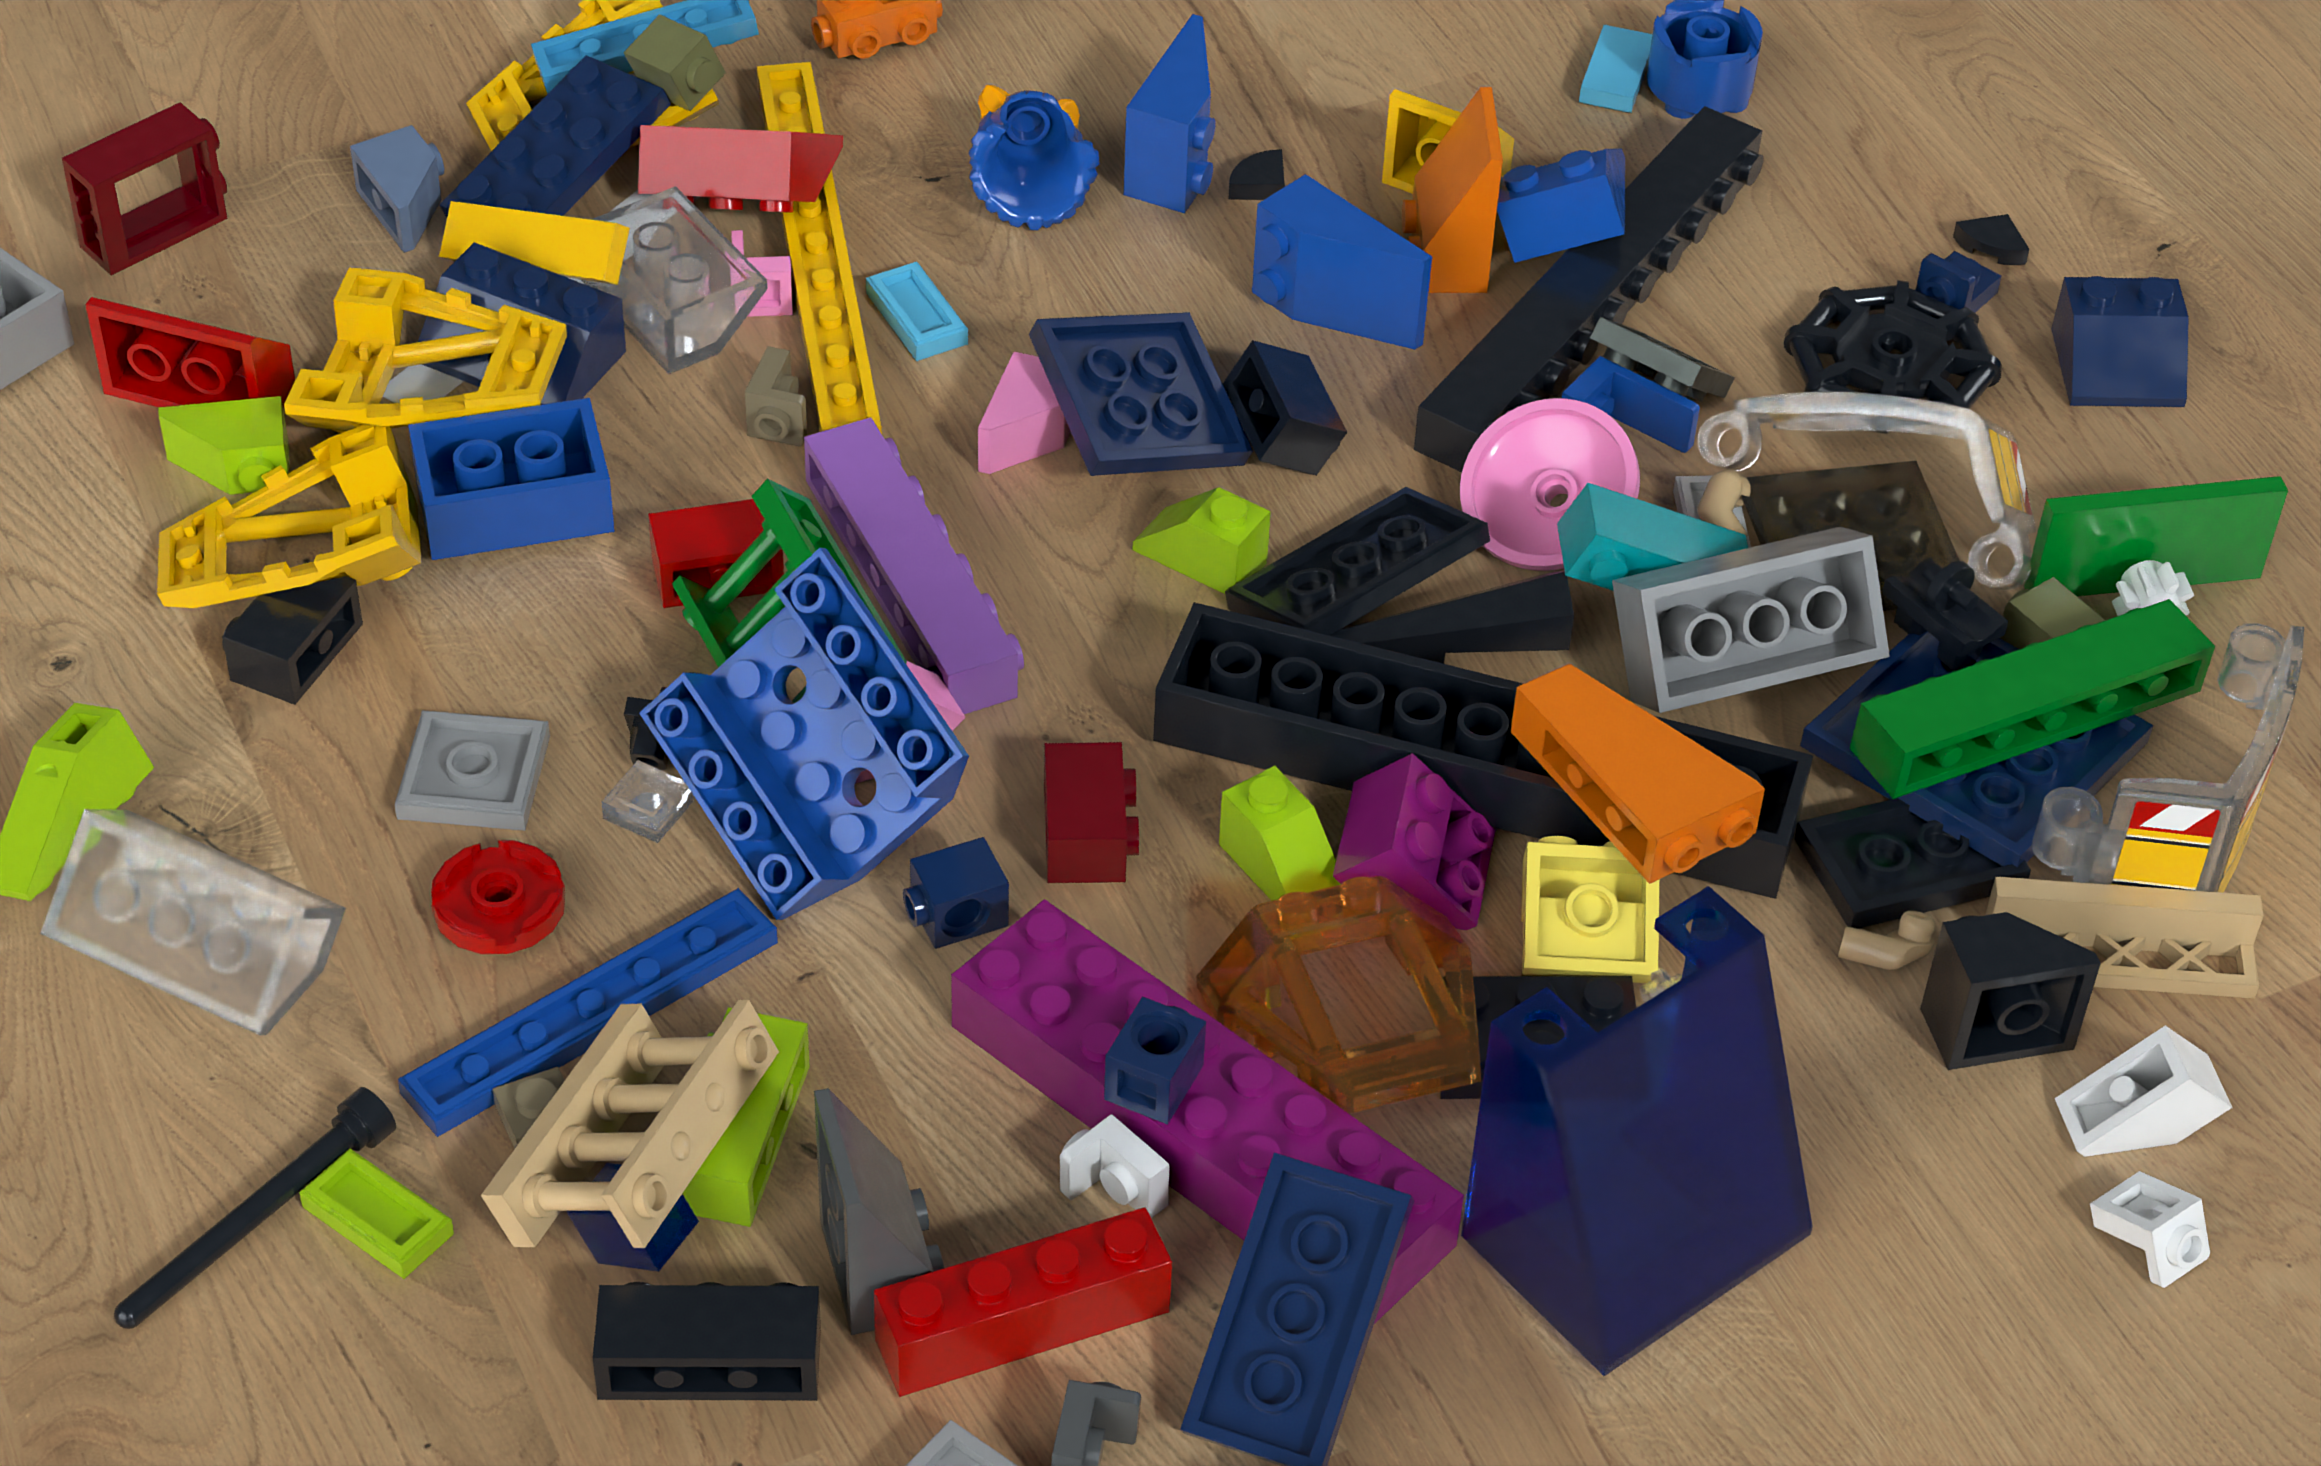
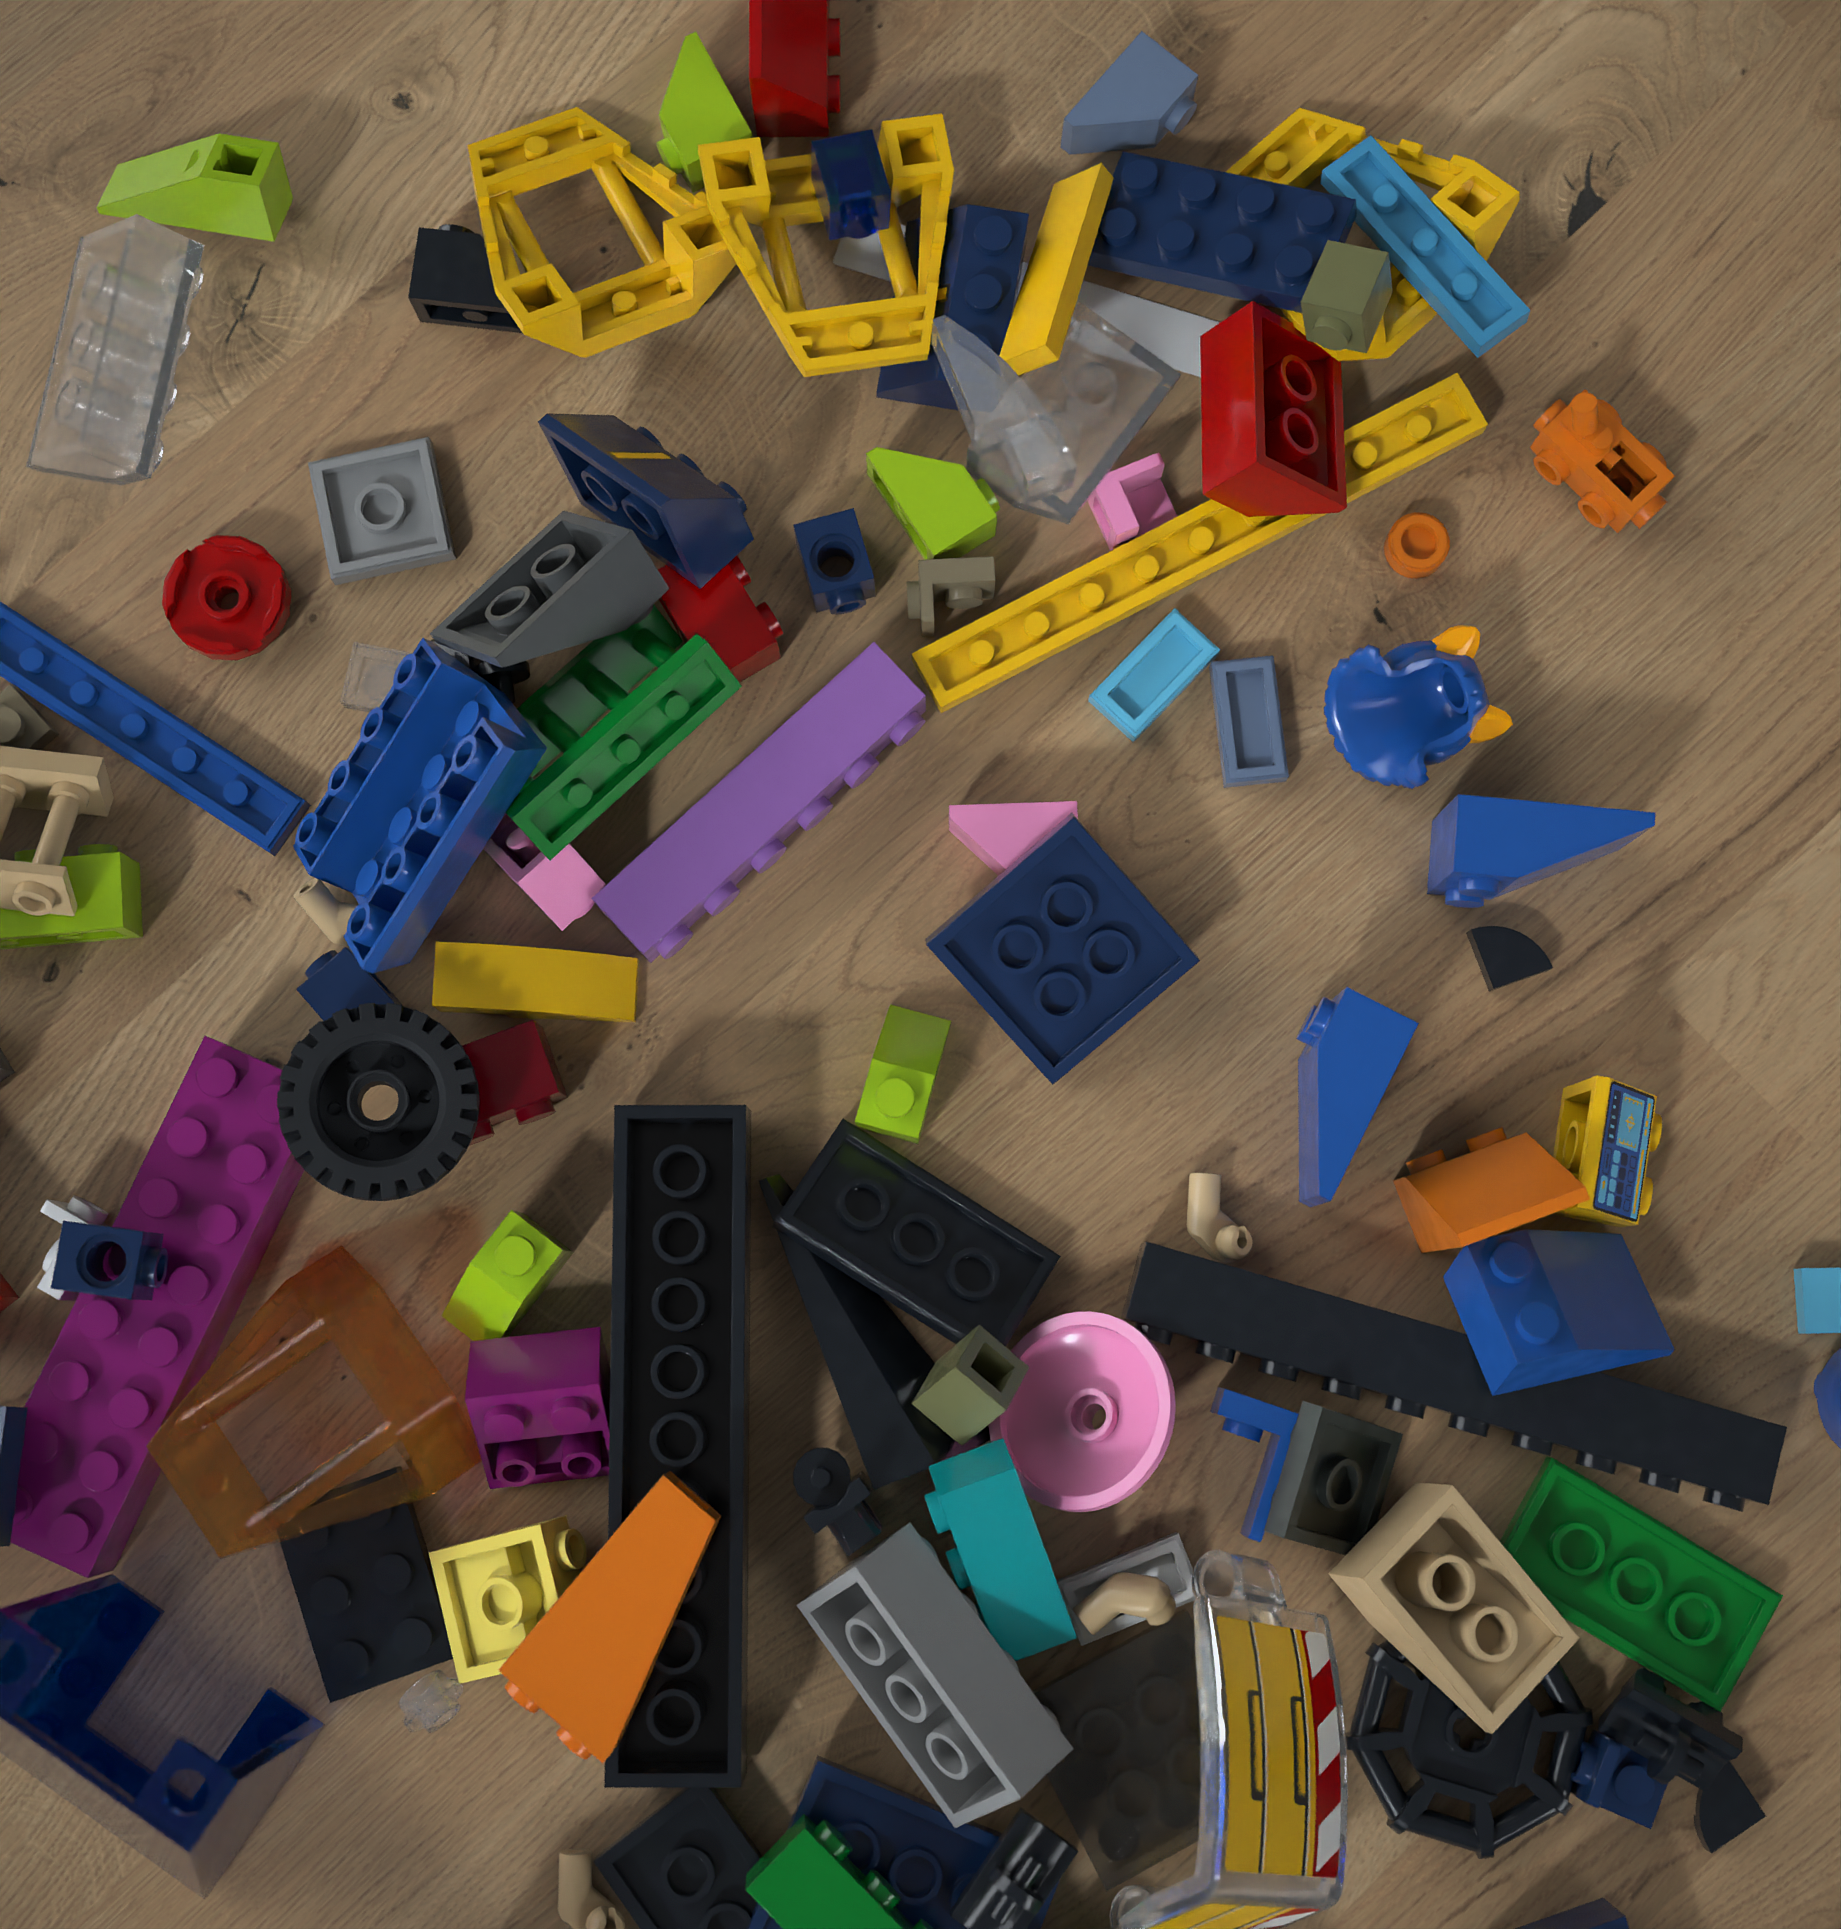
camera: 75 degrees right, 35 degrees up
blue brick [408,398,615,560] -> none
black brick [1222,340,1347,476] -> none
none -> black wheel [277,1003,480,1201]
none -> tan arm [293,878,358,946]
none -> dark grey slope [430,510,670,668]
none -> yellow slope [432,942,639,1022]
none -> dark blue slope [538,413,754,589]
none -> dark blue brick [793,508,876,615]
none -> black hips [793,1447,883,1556]
none -> clear blue brick [811,129,891,241]
none -> lime slope [866,447,1000,560]
none -> olive brick [912,1325,1029,1446]
none -> clear slope [931,315,1077,505]
none -> tan arm [1186,1173,1253,1263]
none -> sand blue tile [1209,655,1289,788]
none -> tan slope [1328,1483,1580,1734]
none -> orange tile [1384,512,1450,579]
none -> green tile [1500,1456,1783,1712]
none -> black hips [1598,1668,1743,1792]

